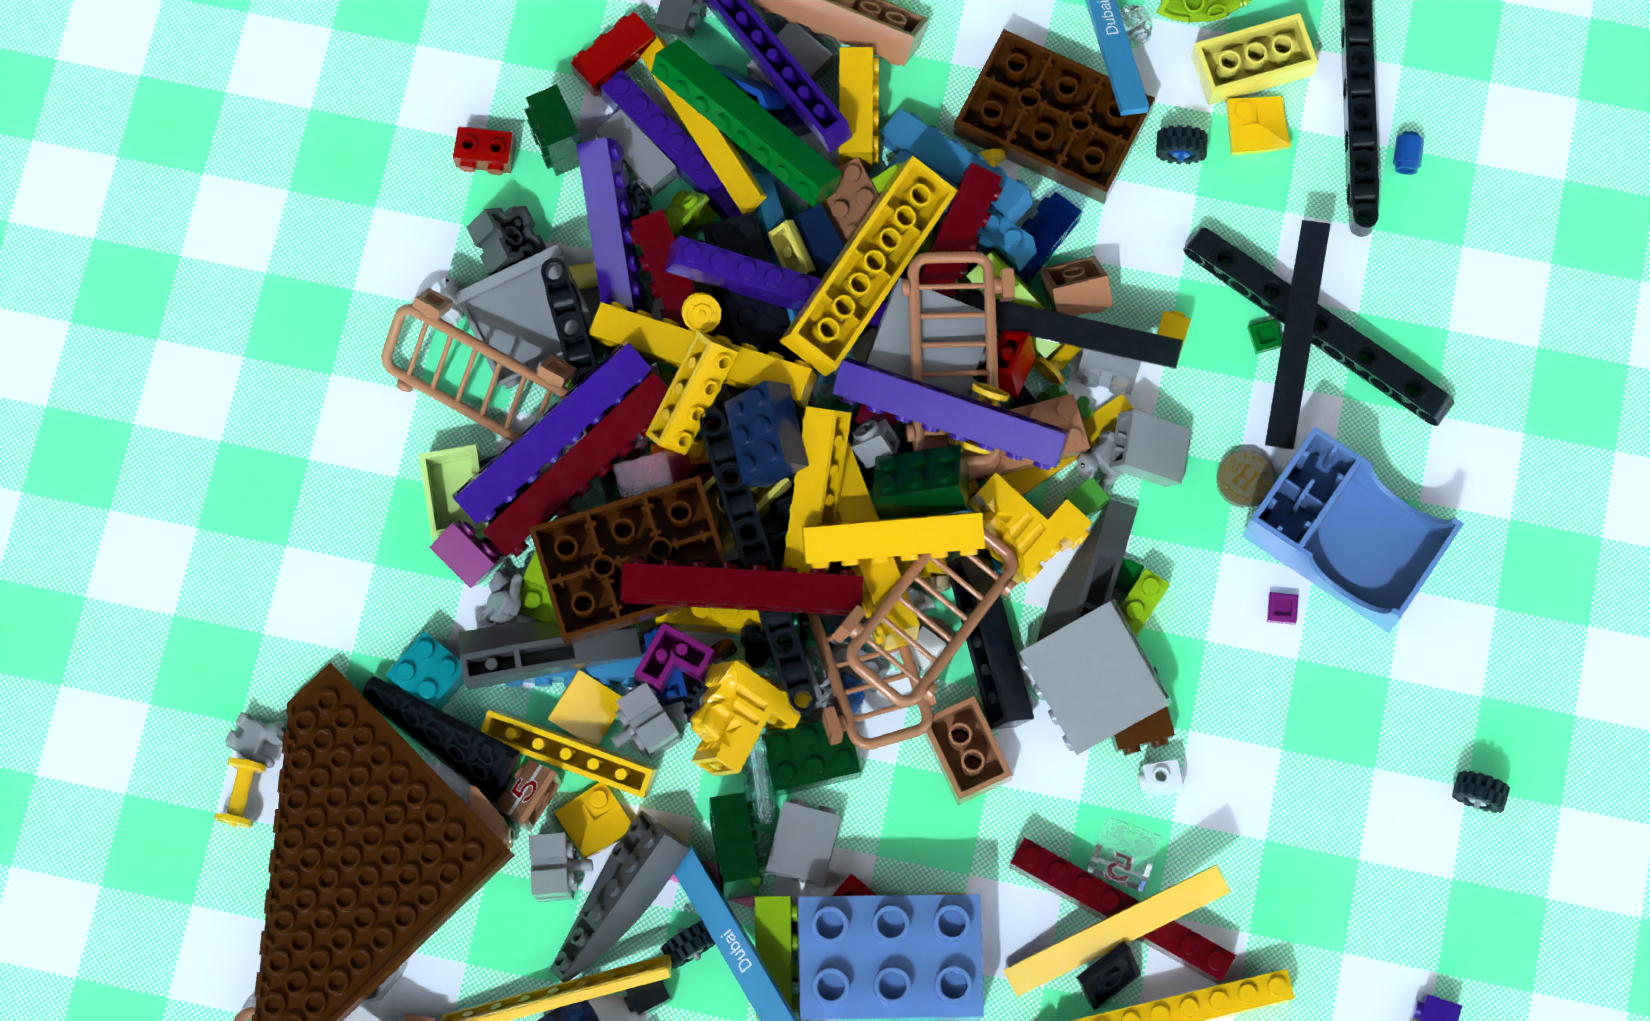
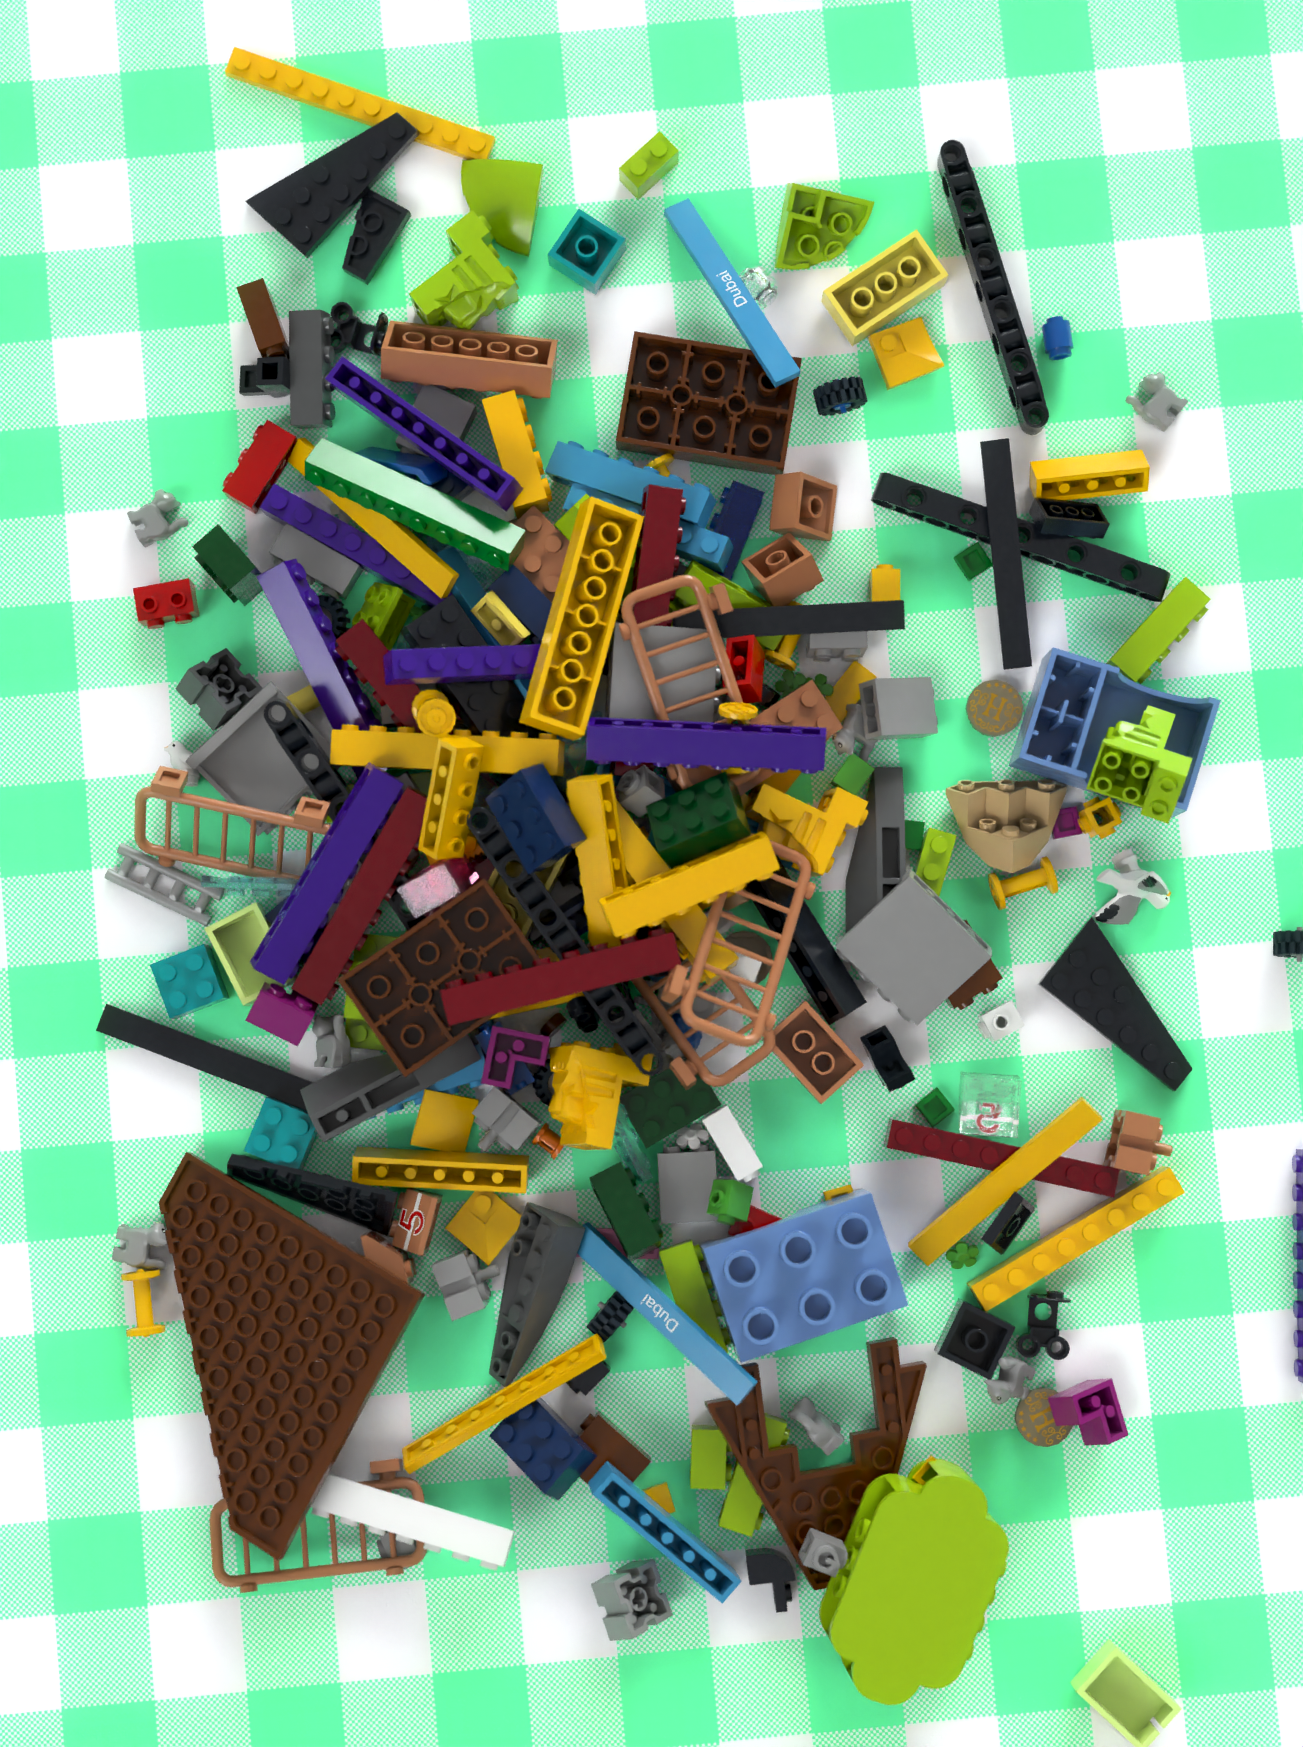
camera: 20 degrees left, 10 degrees up
none -> black tile [96,1004,314,1111]
none -> light grey bar [104,843,224,927]
none -> light grey animal [127,489,188,547]
none -> teal brick [150,944,230,1019]
none -> clear light blue wing [201,875,299,897]
none -> orange bush [531,1123,564,1160]
none -> white plant [676,1123,709,1150]
none -> white brick [701,1104,763,1183]
none -> bright green brick [707,1179,754,1226]
none -> nougat slope [769,472,838,541]
none -> black brick [860,1025,915,1092]
none -> green tile [914,1087,955,1128]
none -> tan brick [946,779,1067,873]
none -> bright green plant [946,1241,979,1269]
none -> yellow hose [988,856,1058,910]
none -> yellow brick [1029,450,1150,501]
none -> black piece [1029,498,1110,539]
none -> black wing [1038,917,1193,1091]
none -> yellow brick [1078,796,1122,839]
none -> lime brick [1086,705,1192,824]
none -> white animal [1094,848,1171,925]
none -> nougat brick [1103,1109,1173,1176]
none -> lime brick [1106,576,1211,684]
none -> light grey animal [1126,372,1188,432]

